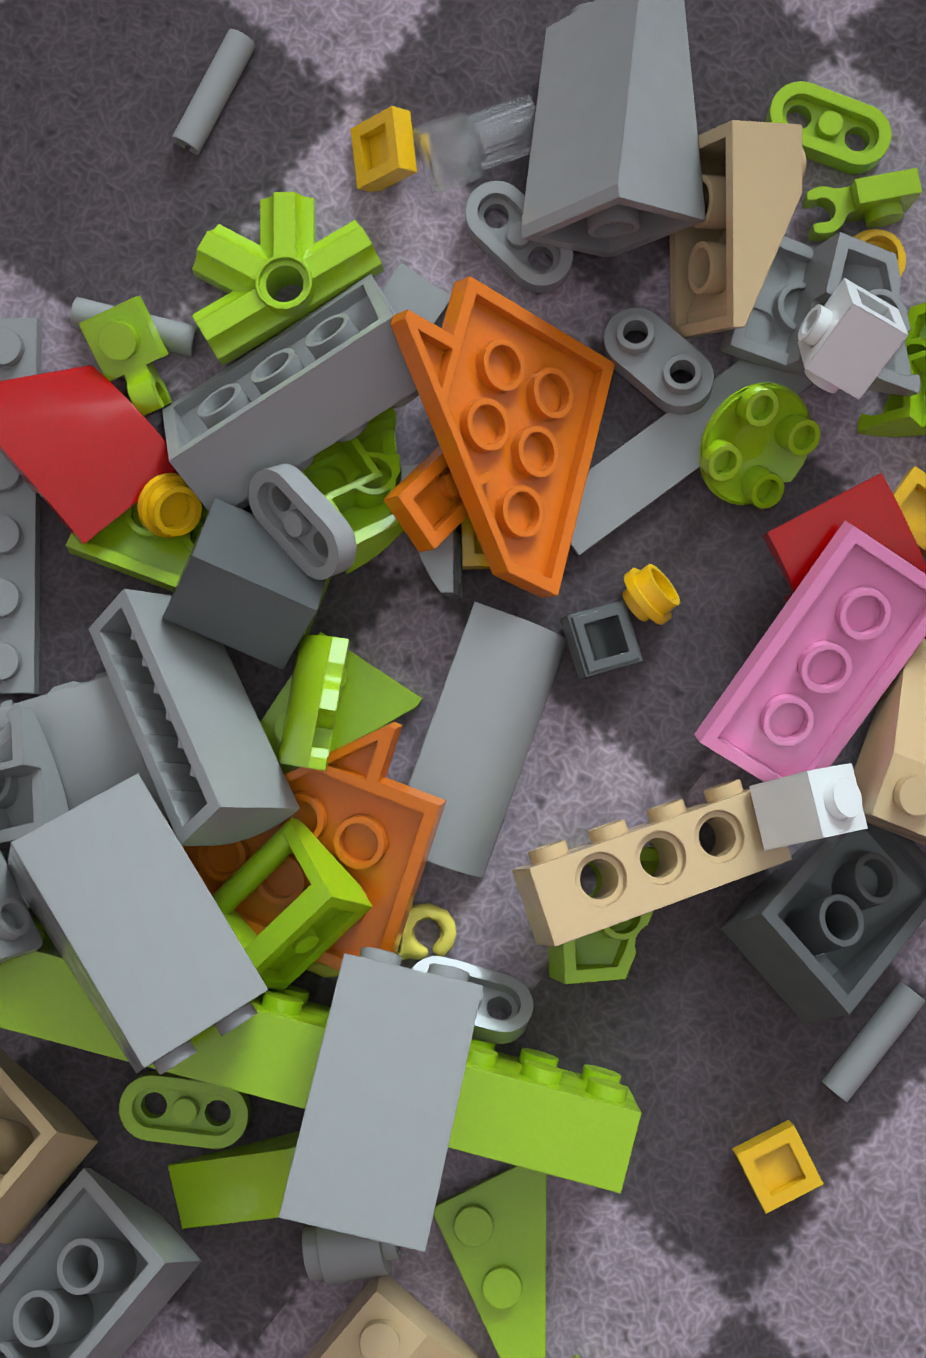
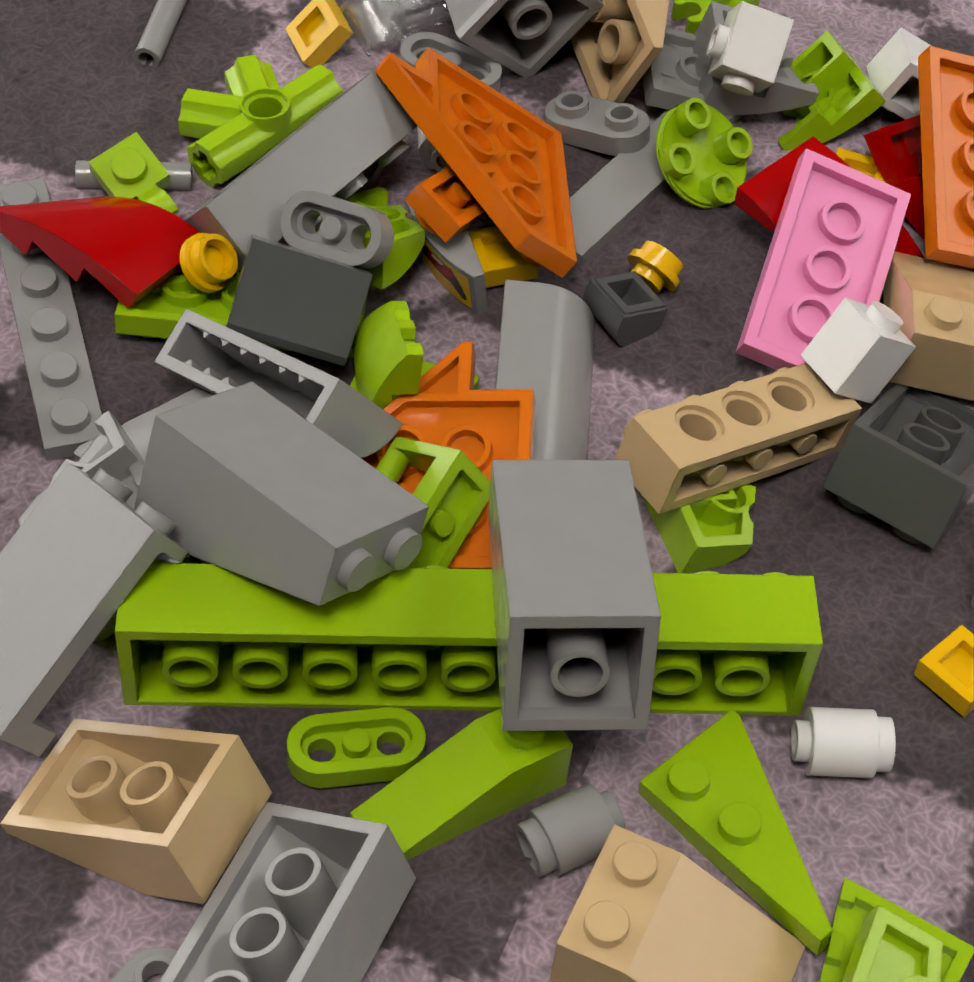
camera: 20 degrees left, 35 degrees down
none -> white brick [790,707,896,778]

